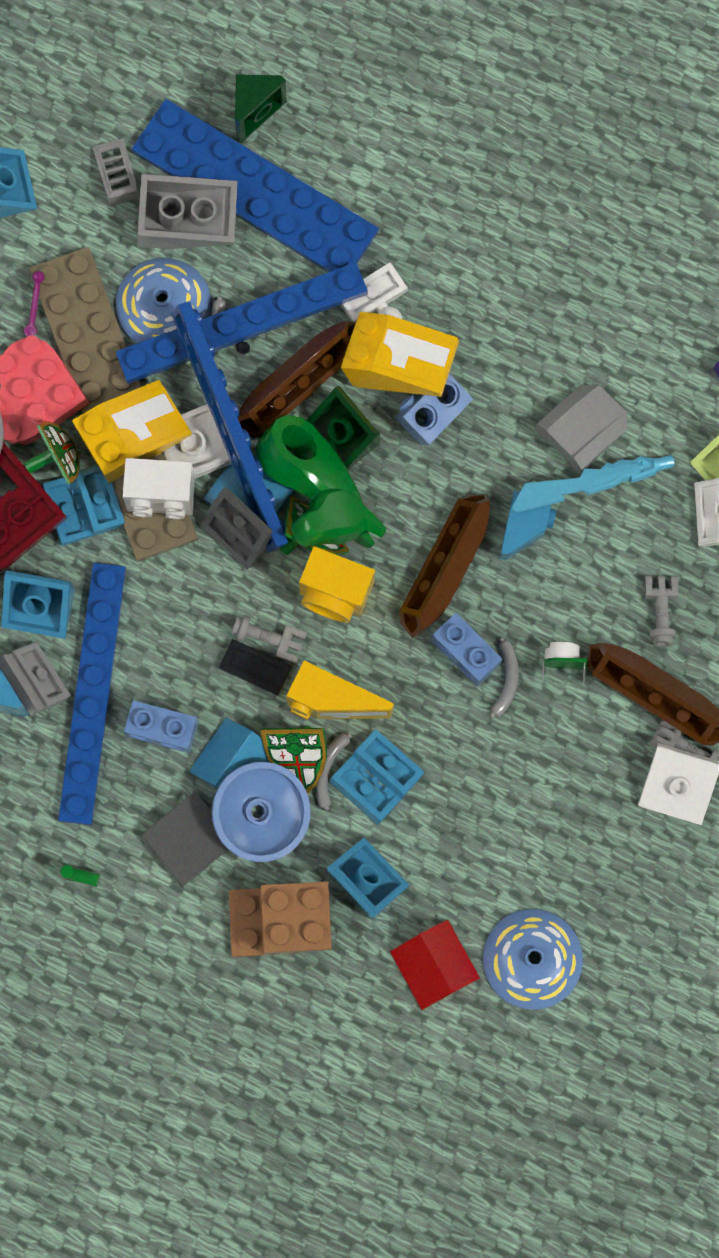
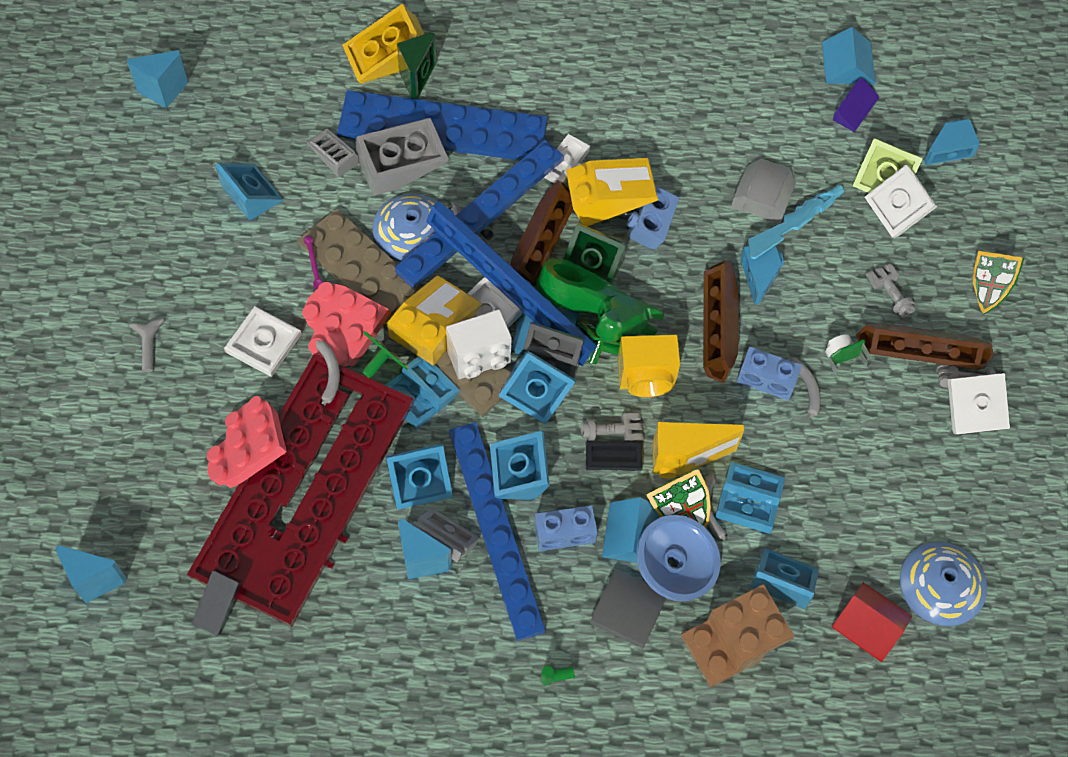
camera: 25 degrees left, 15 degrees down
none -> yellow slope [342,3,424,84]
none -> dark azure slope [490,431,550,500]
none -> dark azure slope [498,351,576,424]

